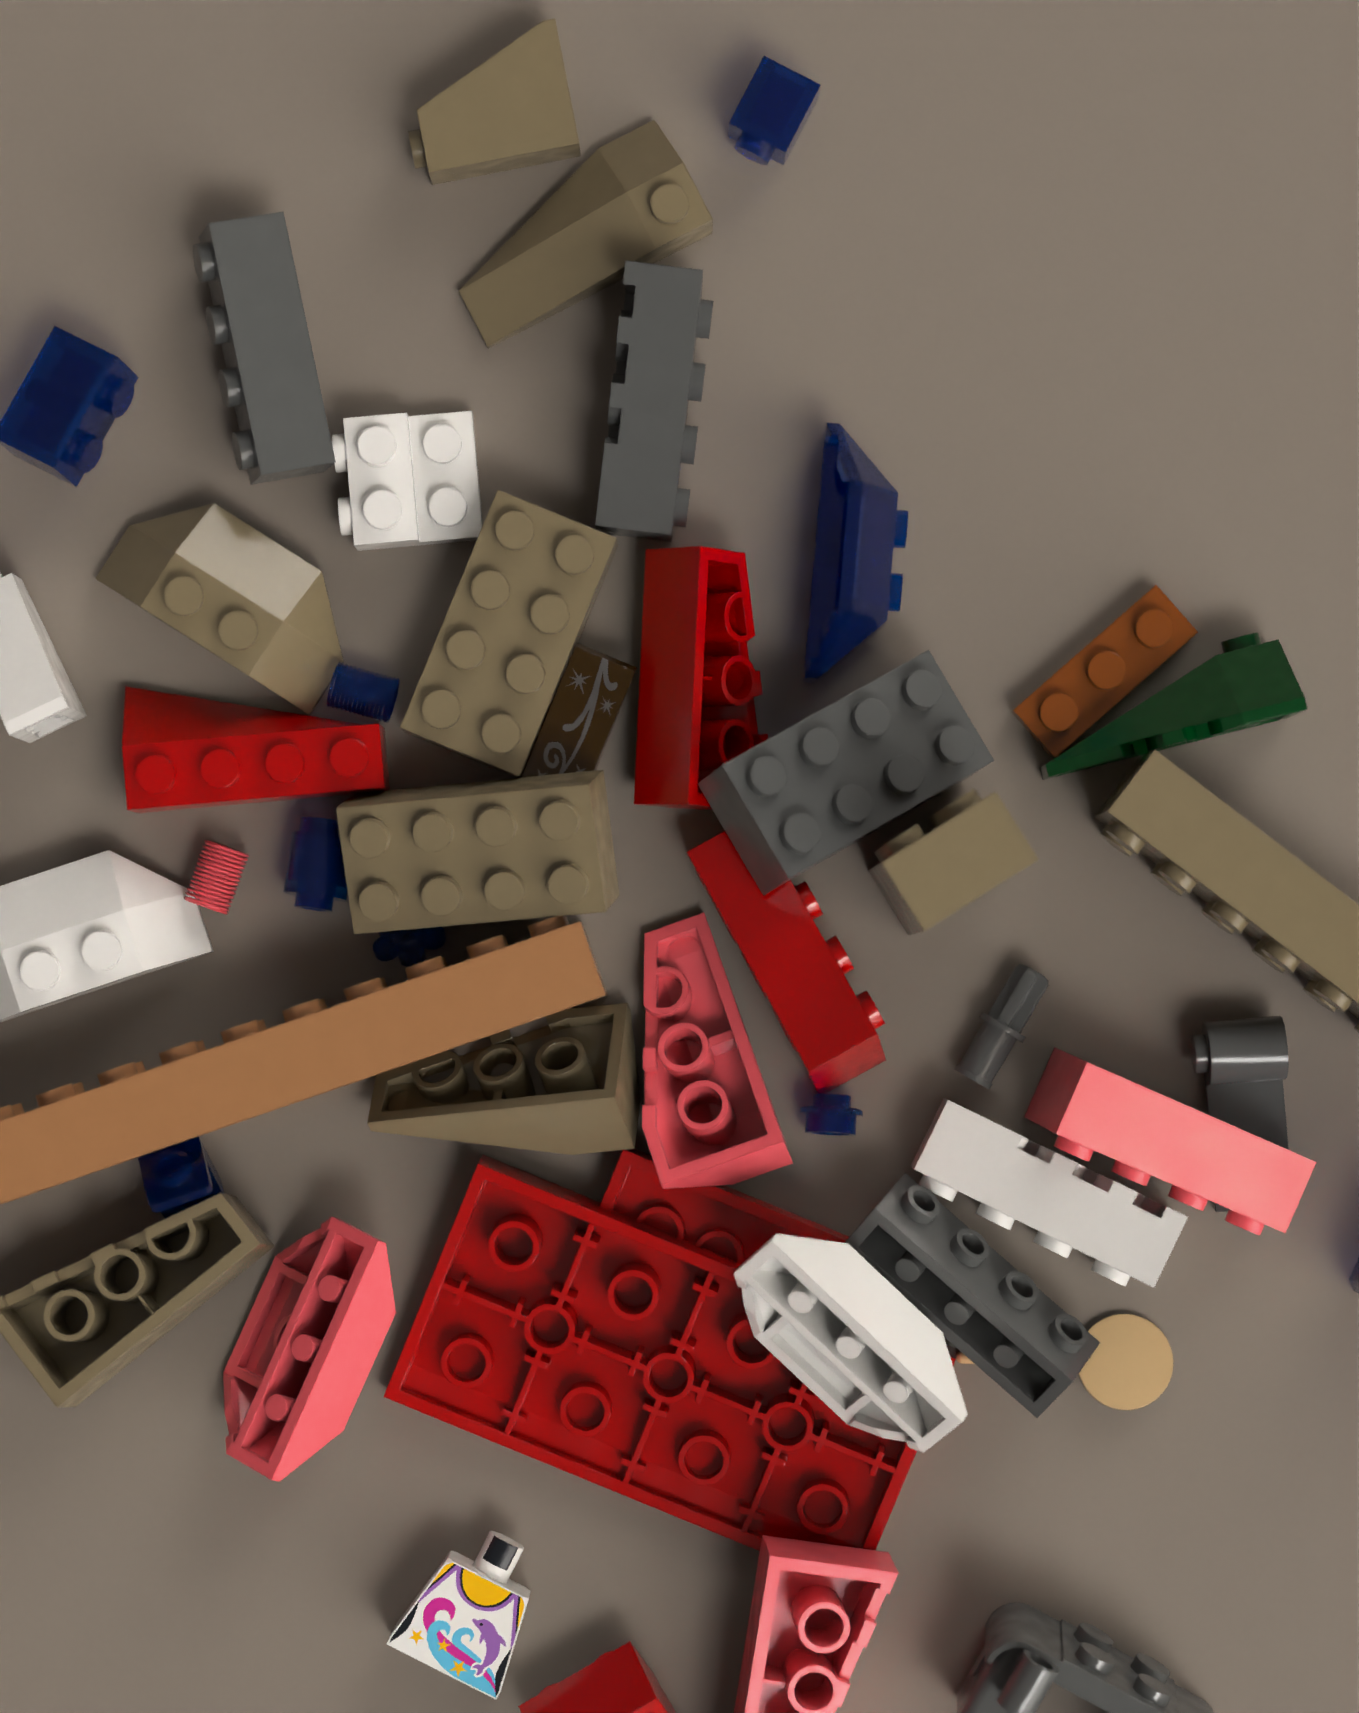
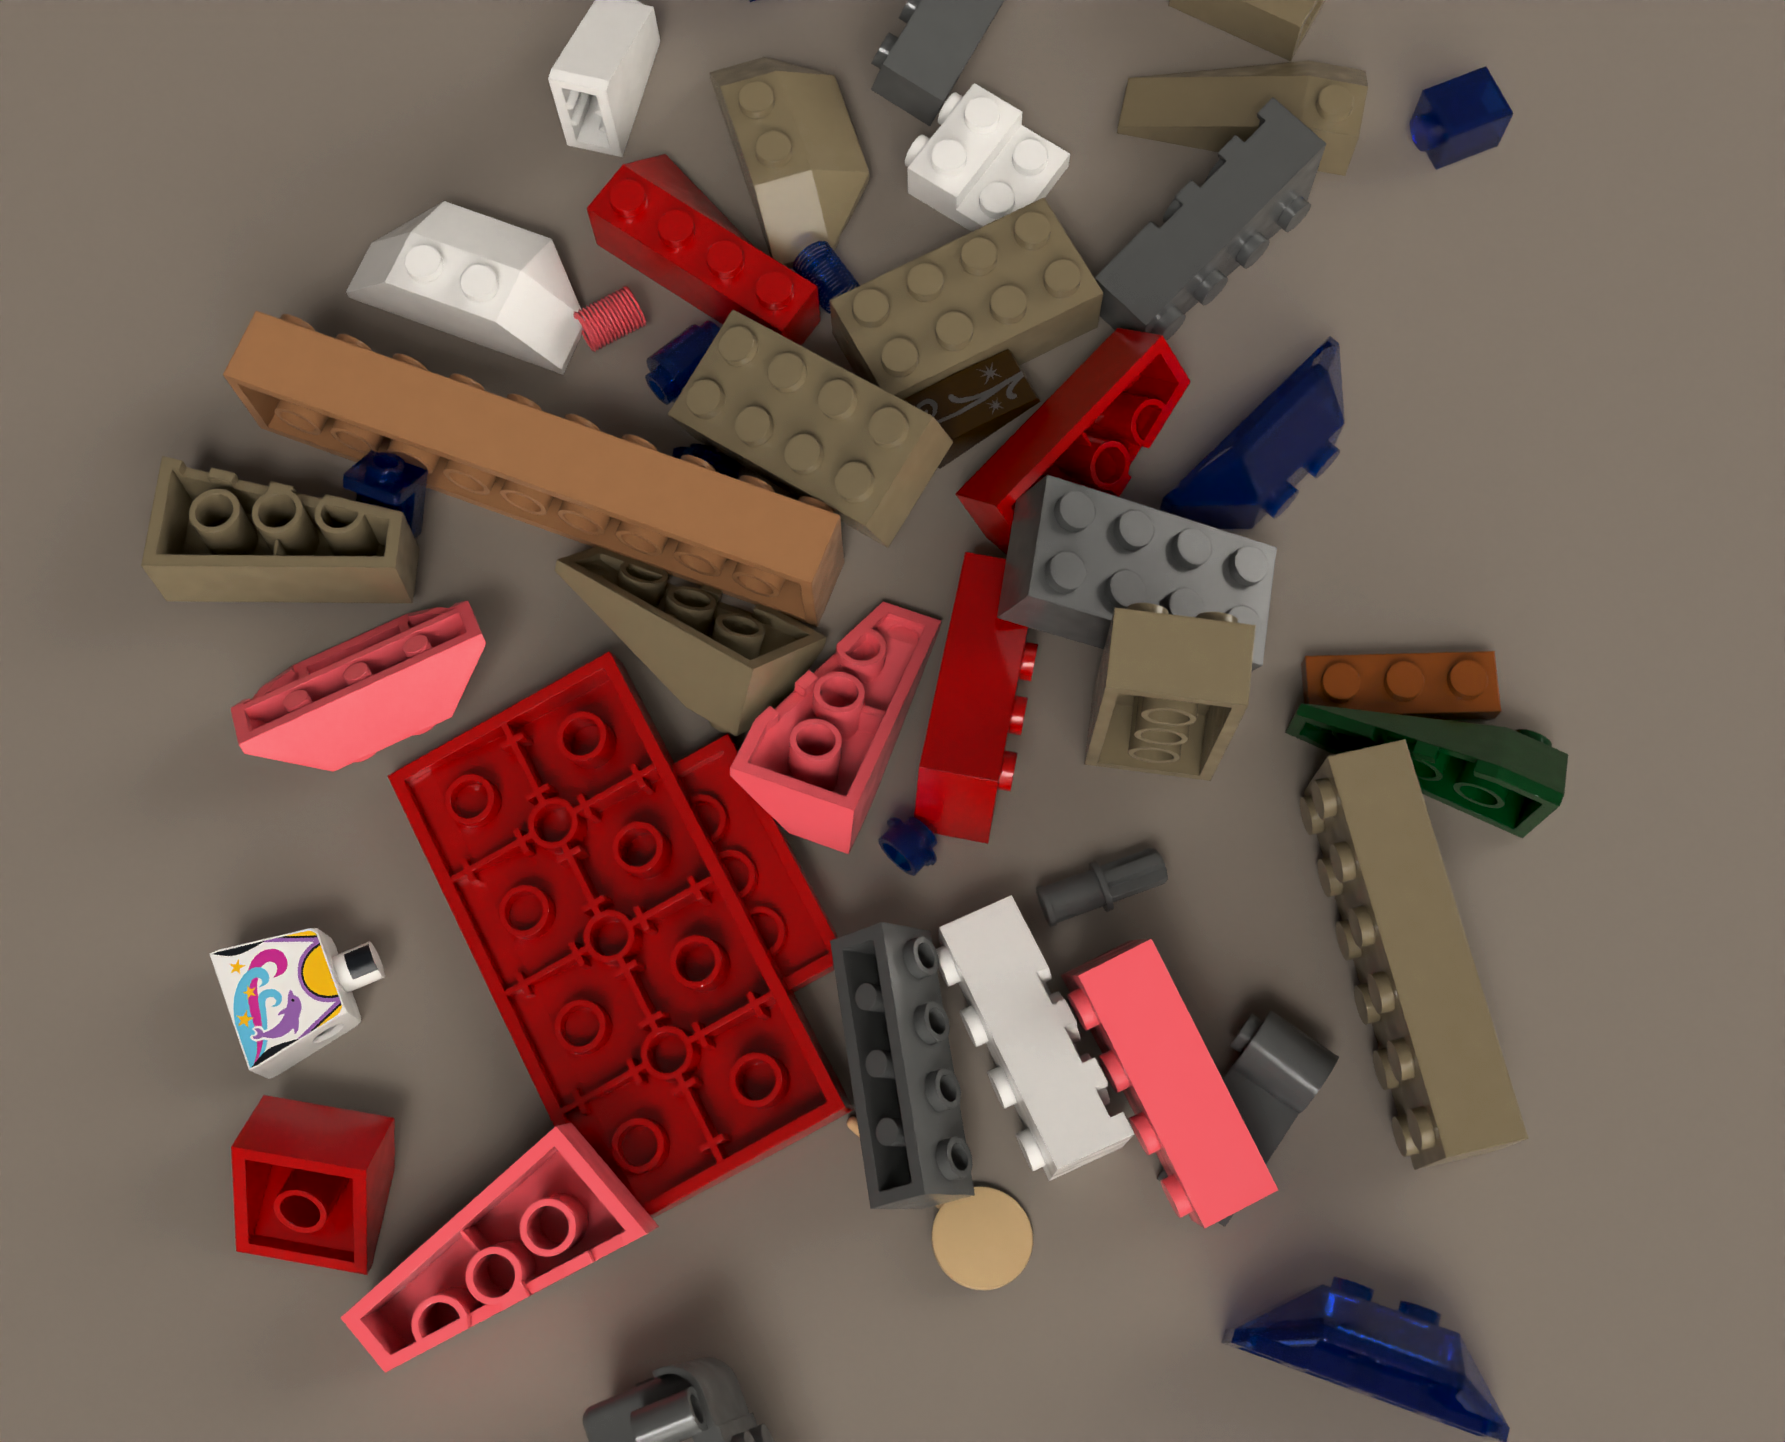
camera: 45 degrees right, 15 degrees down
white wedge [734,1234,968,1453] -> none

